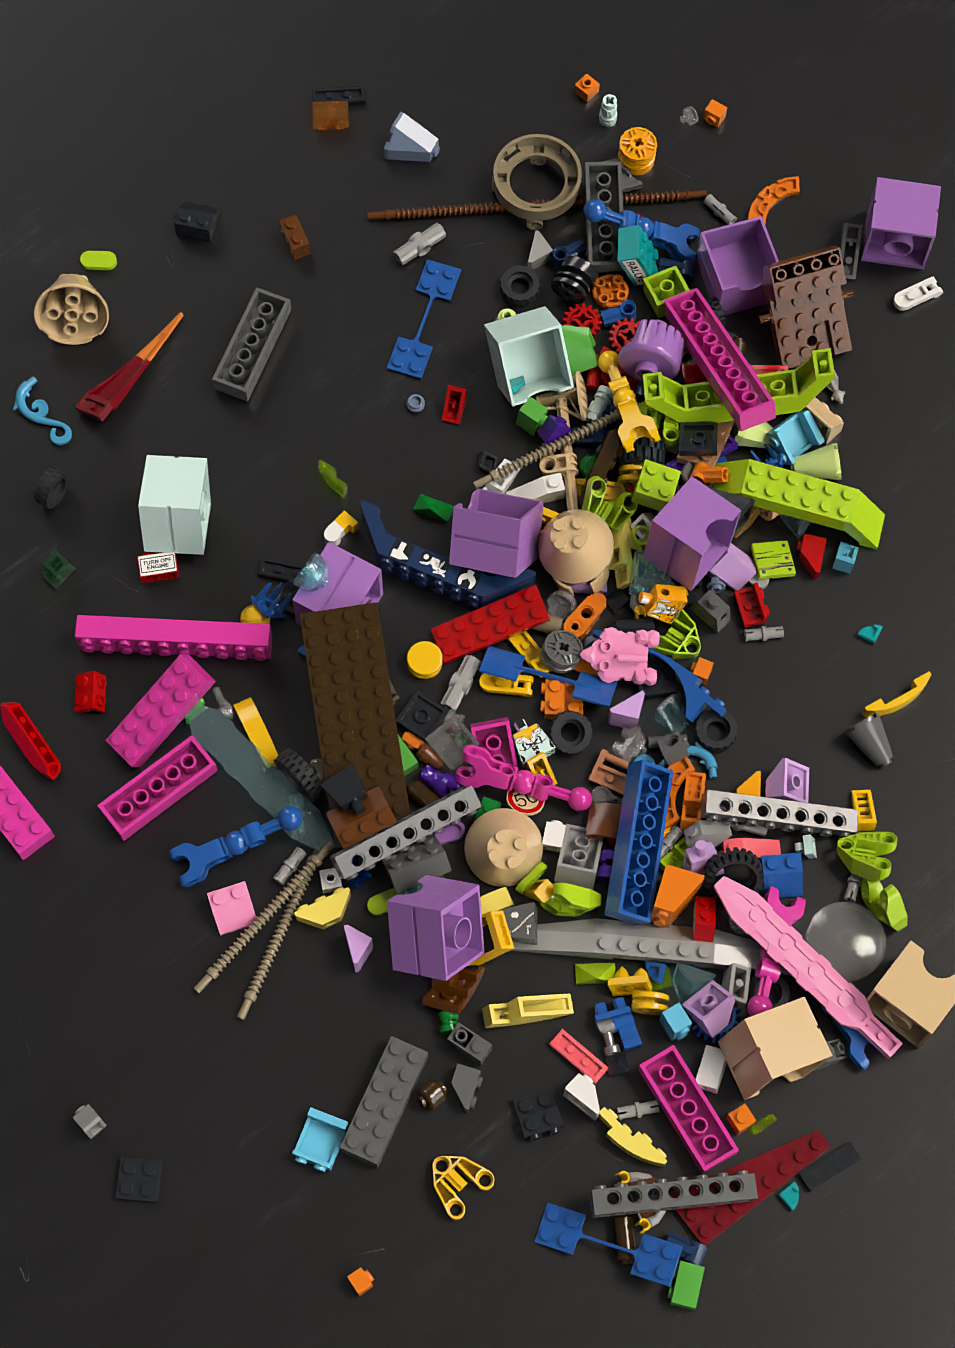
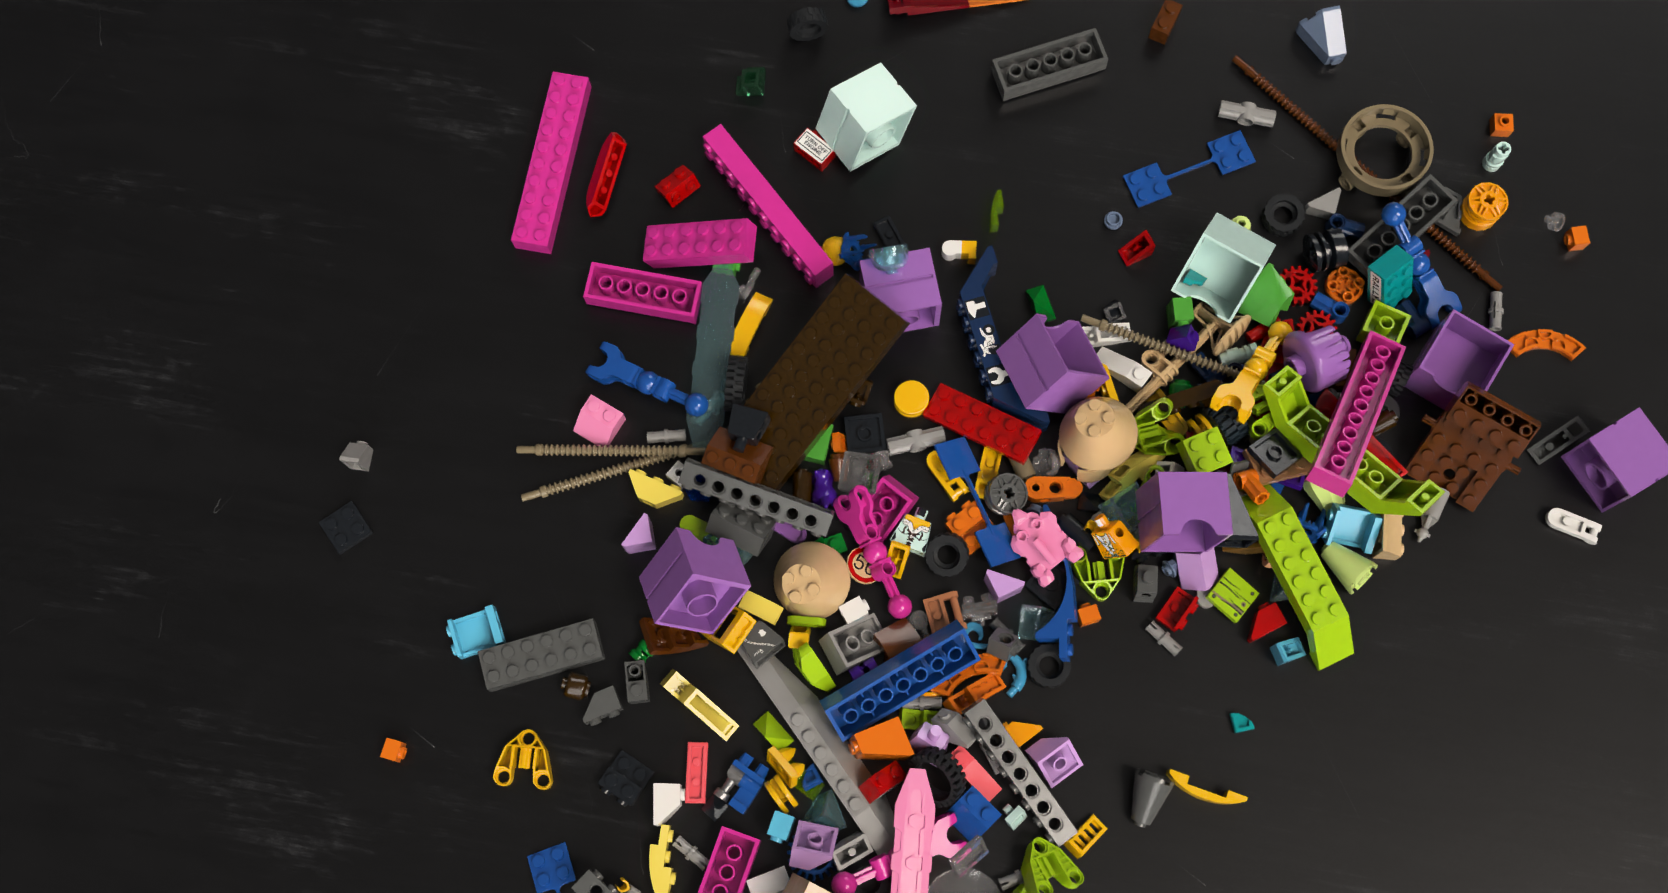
camera: 55 degrees right, 5 degrees up
none -> clear tile [948,835,989,878]

